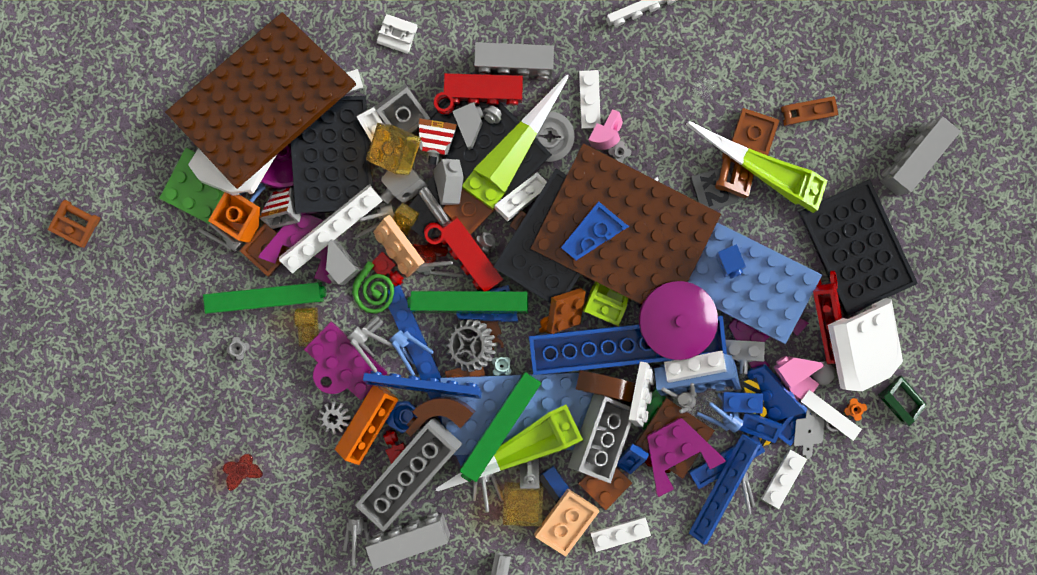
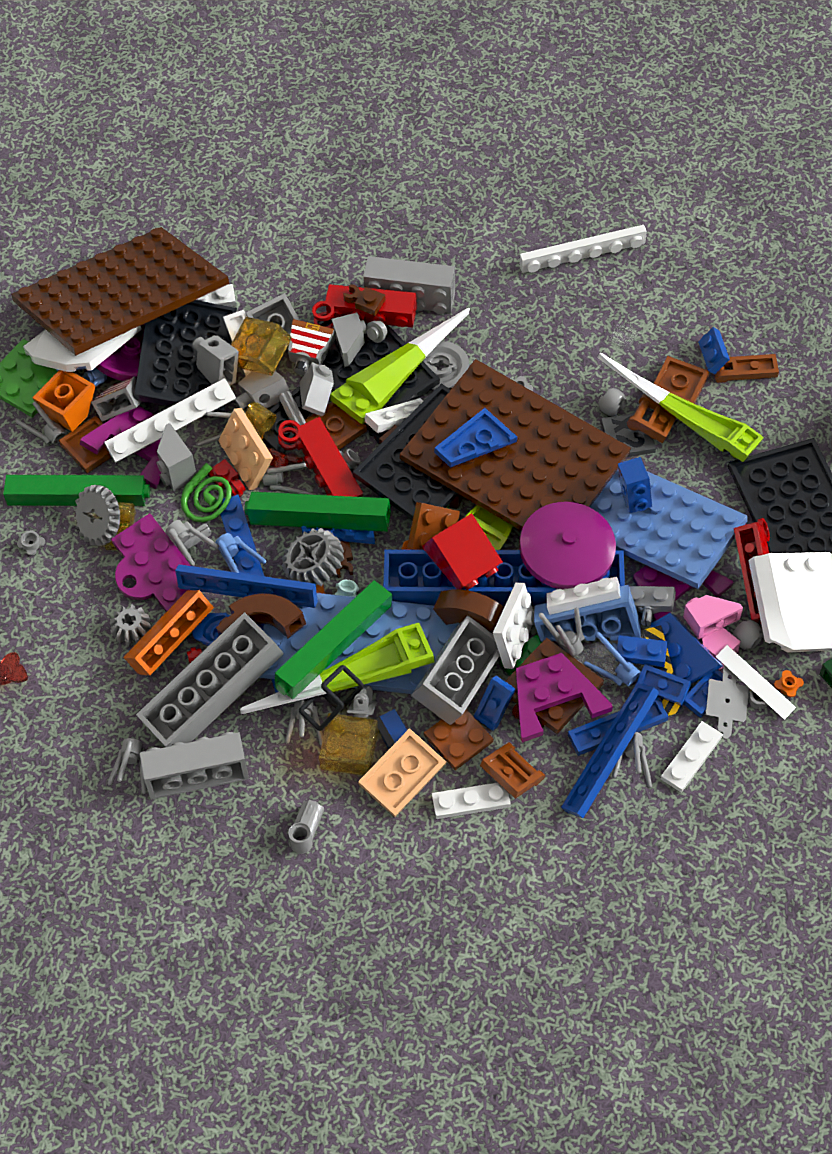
camera: 10 degrees right, 30 degrees down
white piece [377,14,418,54] -> none
white plate [579,70,601,129] -> none
bright pink brick [588,109,623,150] -> none
none -> light grey gear [73,485,120,546]
none -> light grey torso [193,335,239,386]
none -> black piece [299,665,364,731]
none -> reddish brown plate [343,284,386,316]
none -> red slope [422,513,503,590]
none -> dark orange plate [480,742,546,799]
none -> light grey piece [598,388,627,417]
none -> blue plate [698,327,730,374]

